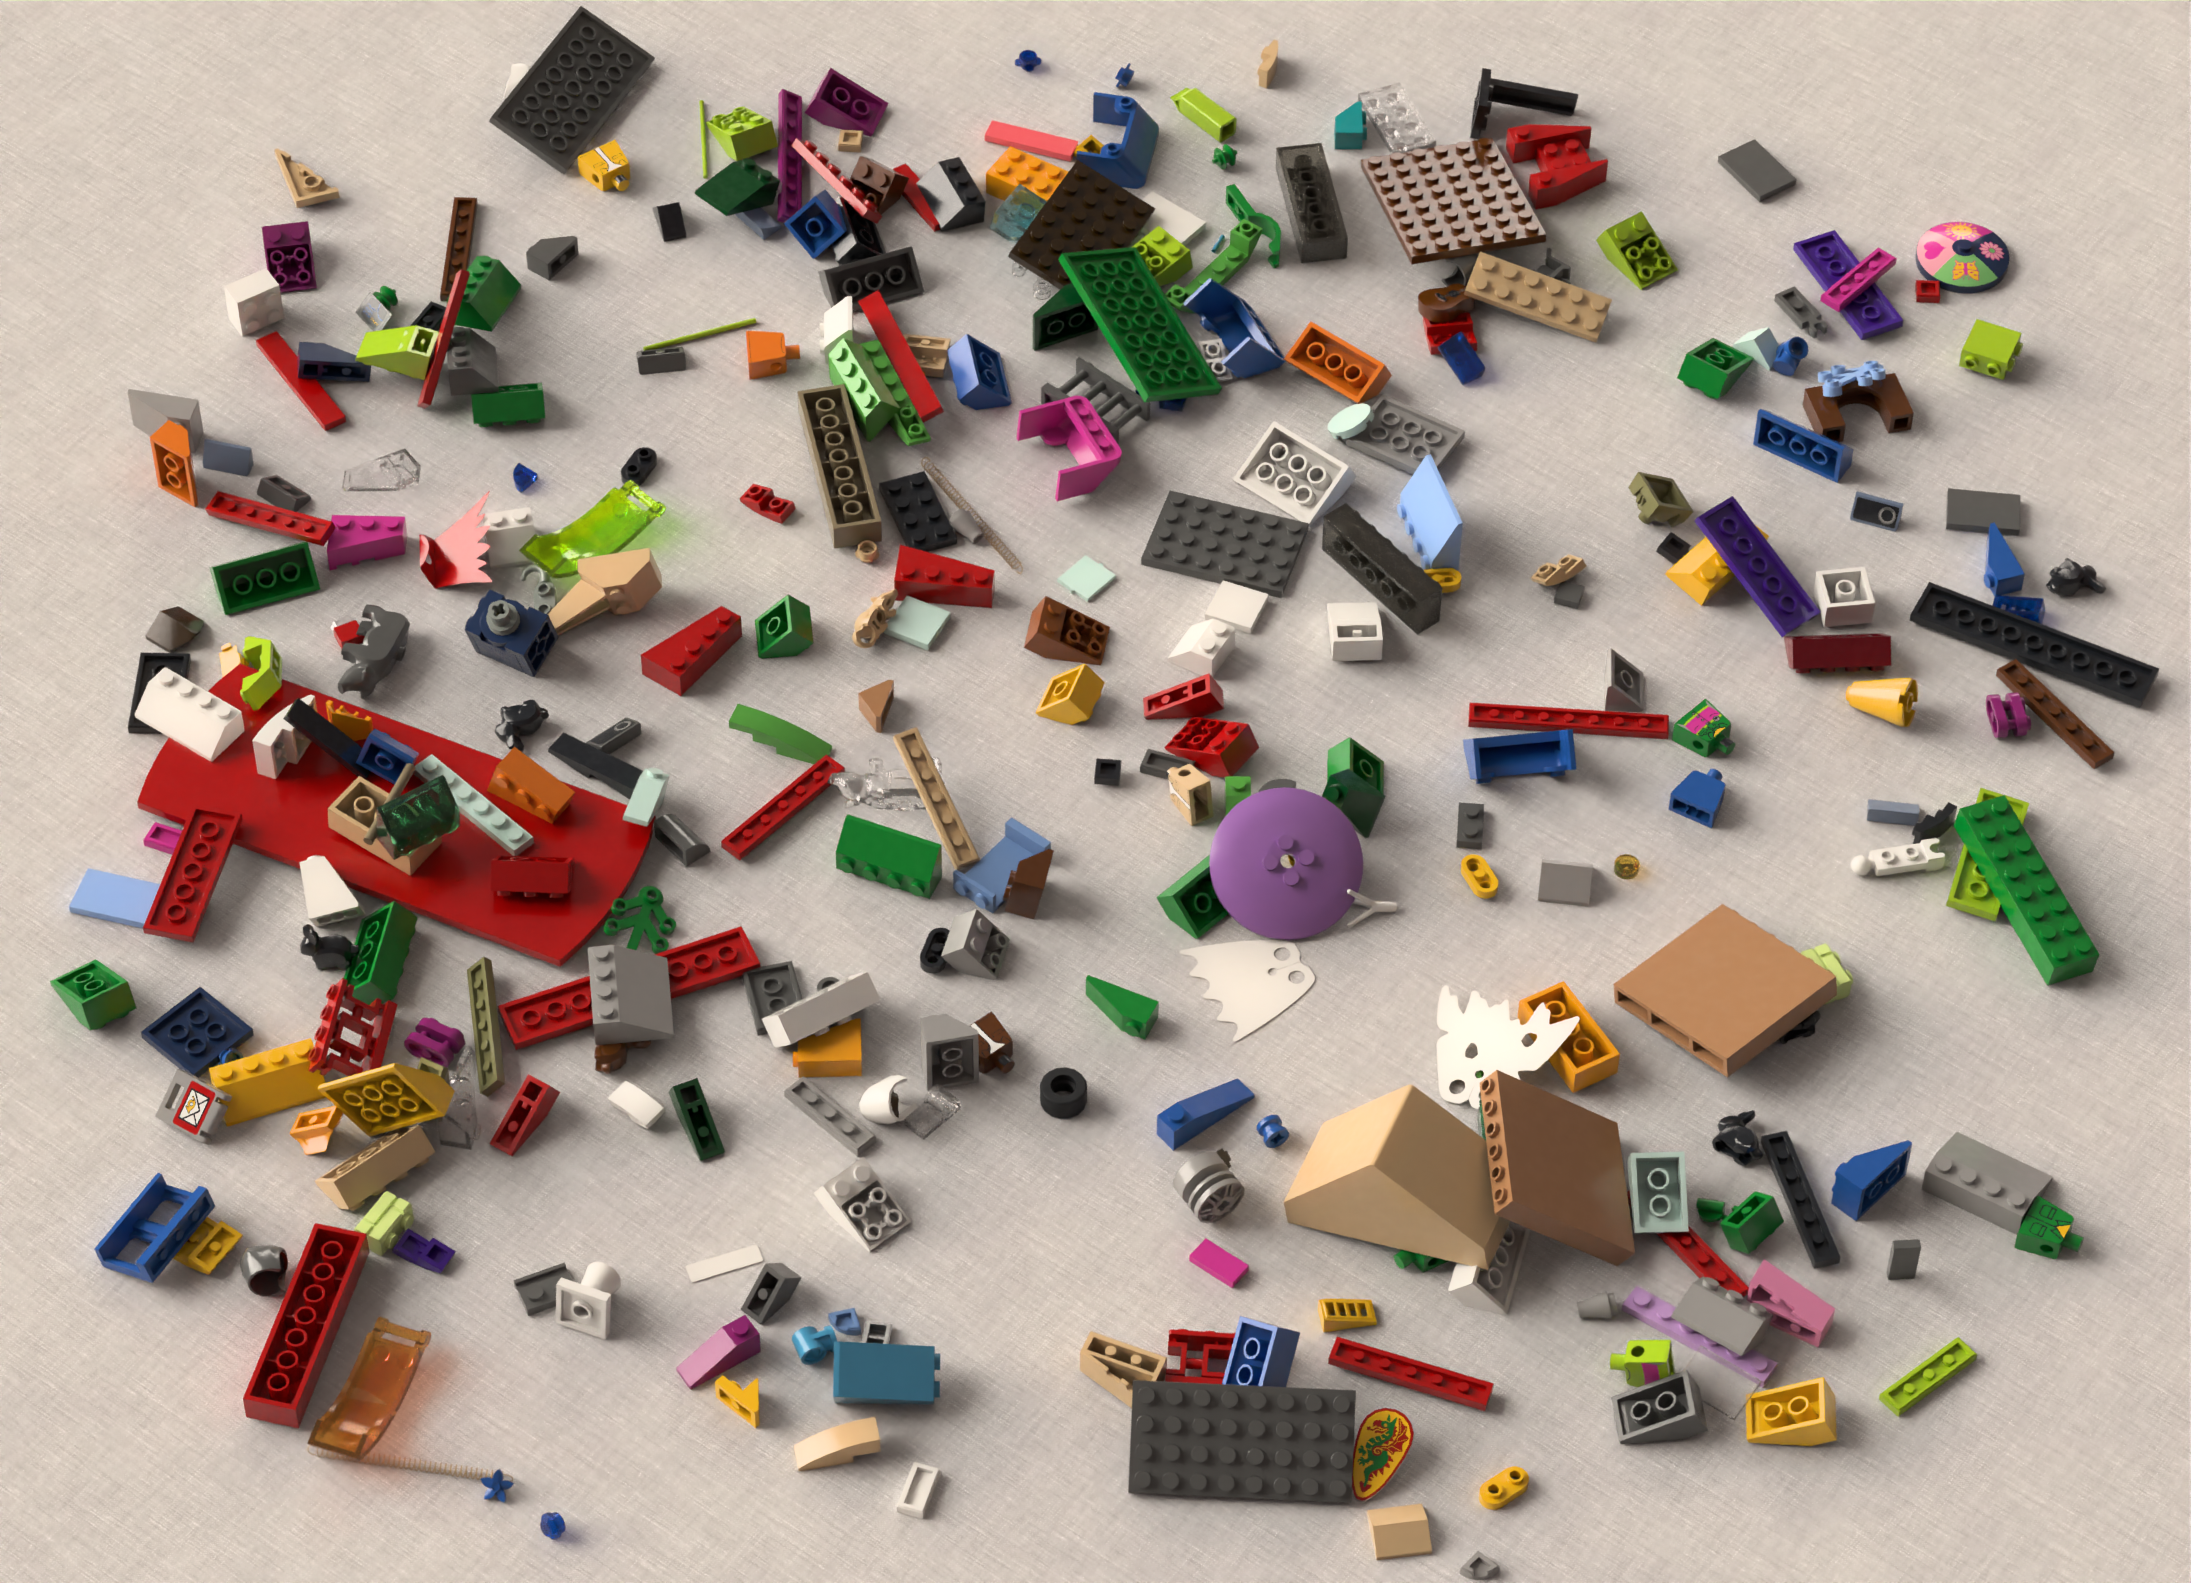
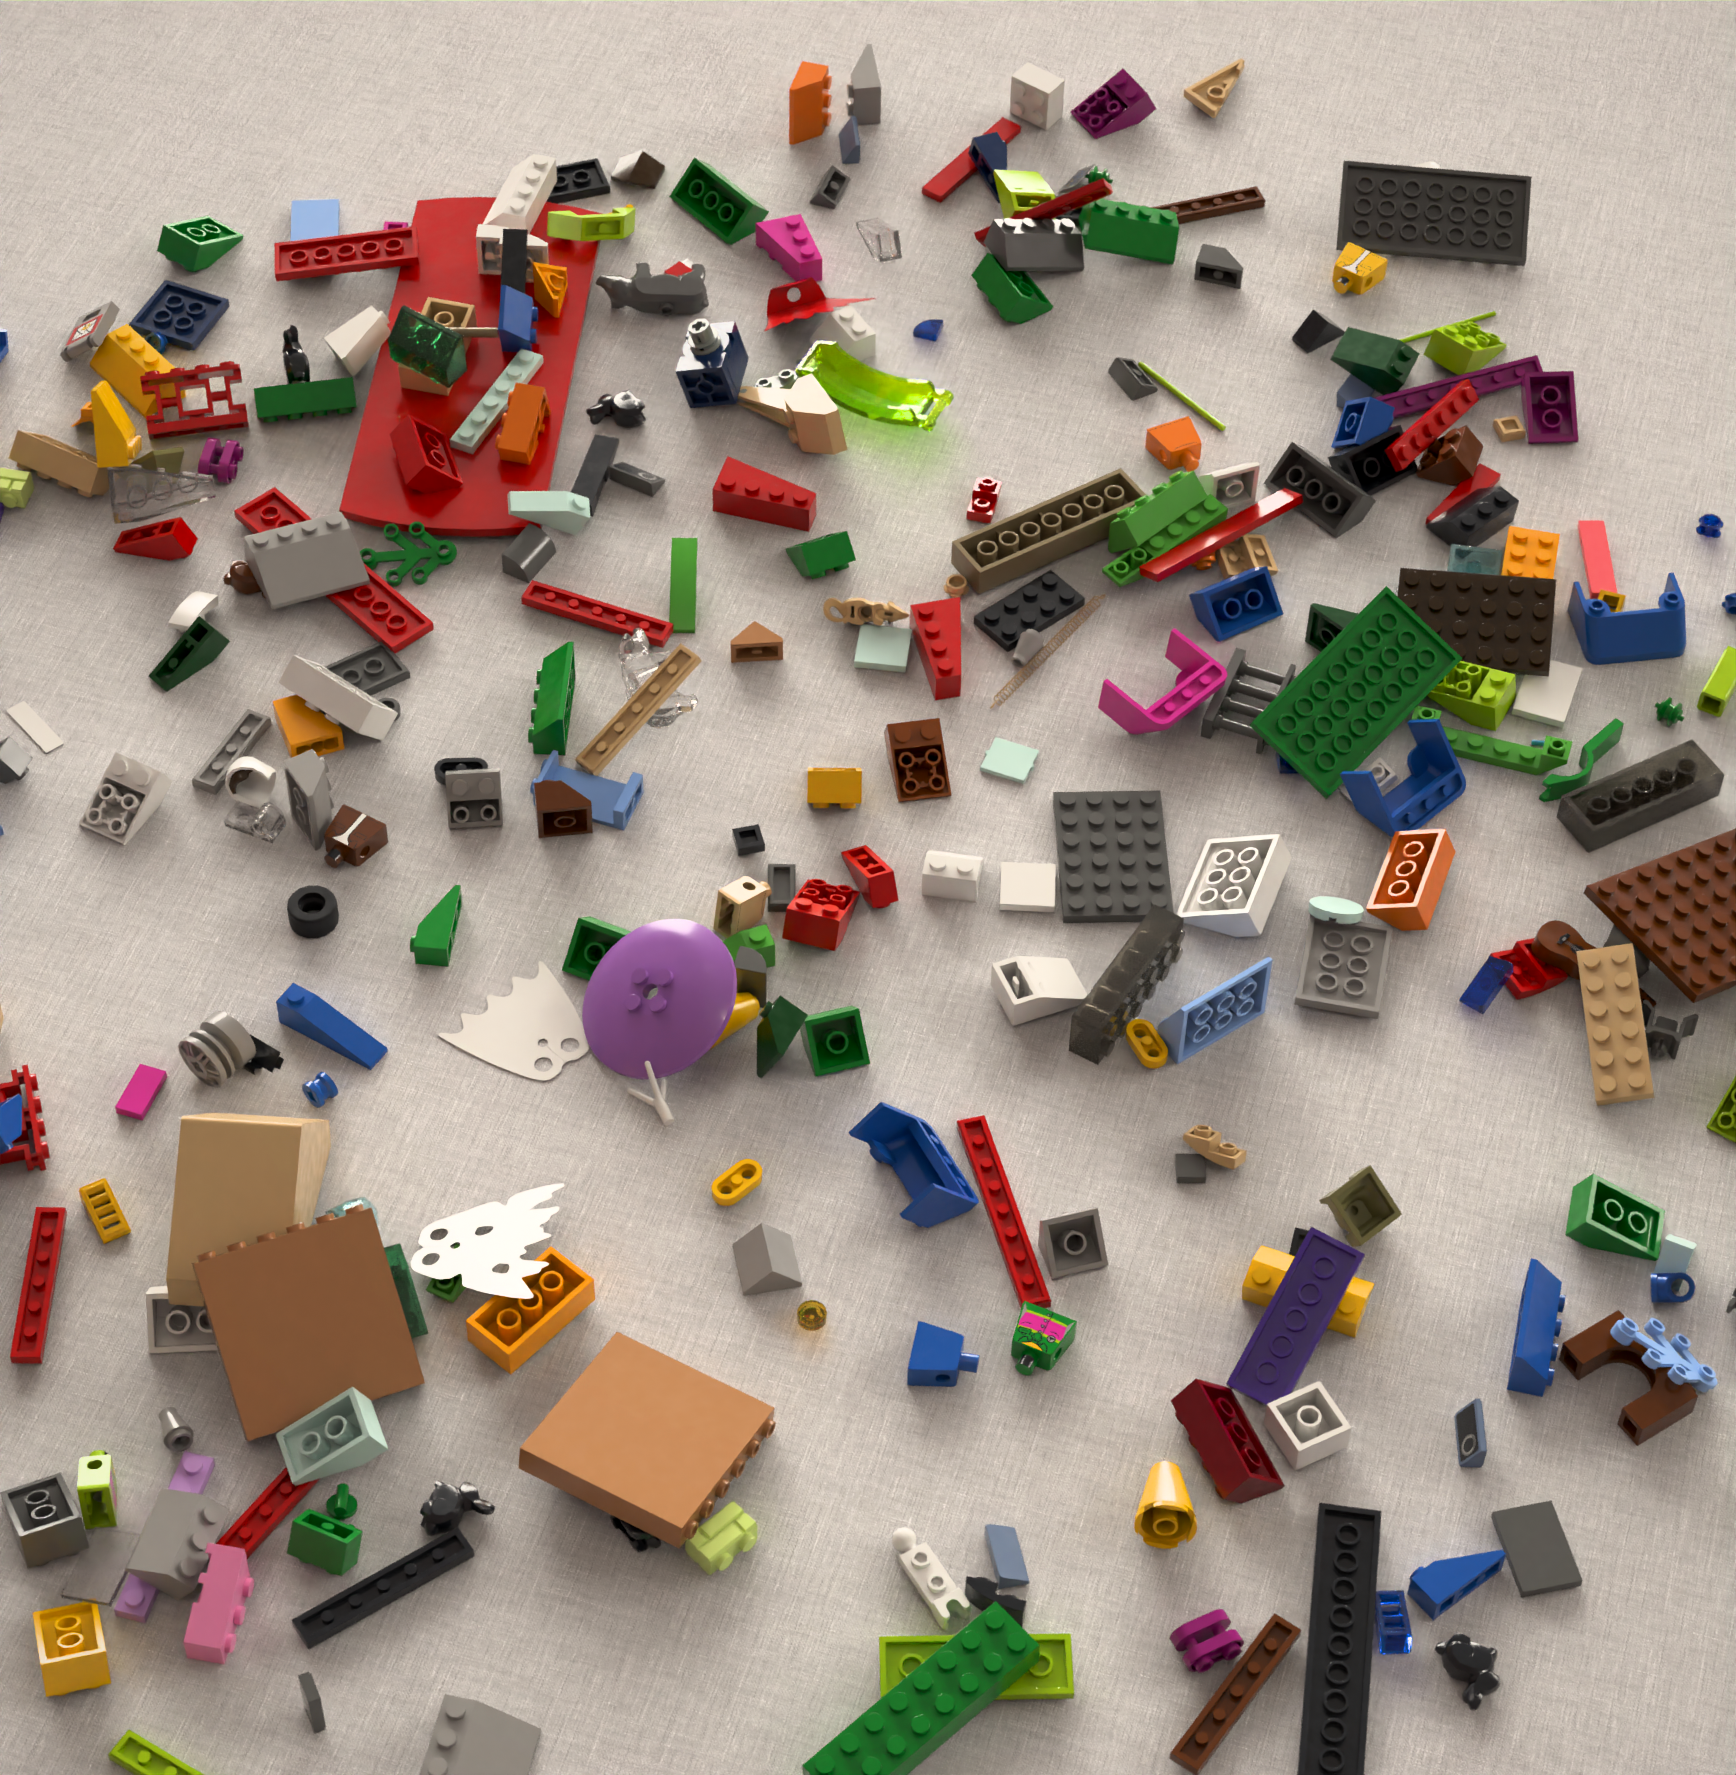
camera: 70 degrees right, 0 degrees up
red plate [205,491,336,546] -> none
olive plate [467,957,505,1097] -> none
black plate [621,447,657,487] -> none
dark grey plate [1456,802,1484,849] -> none
blue slope [1831,1140,1912,1221] -> none

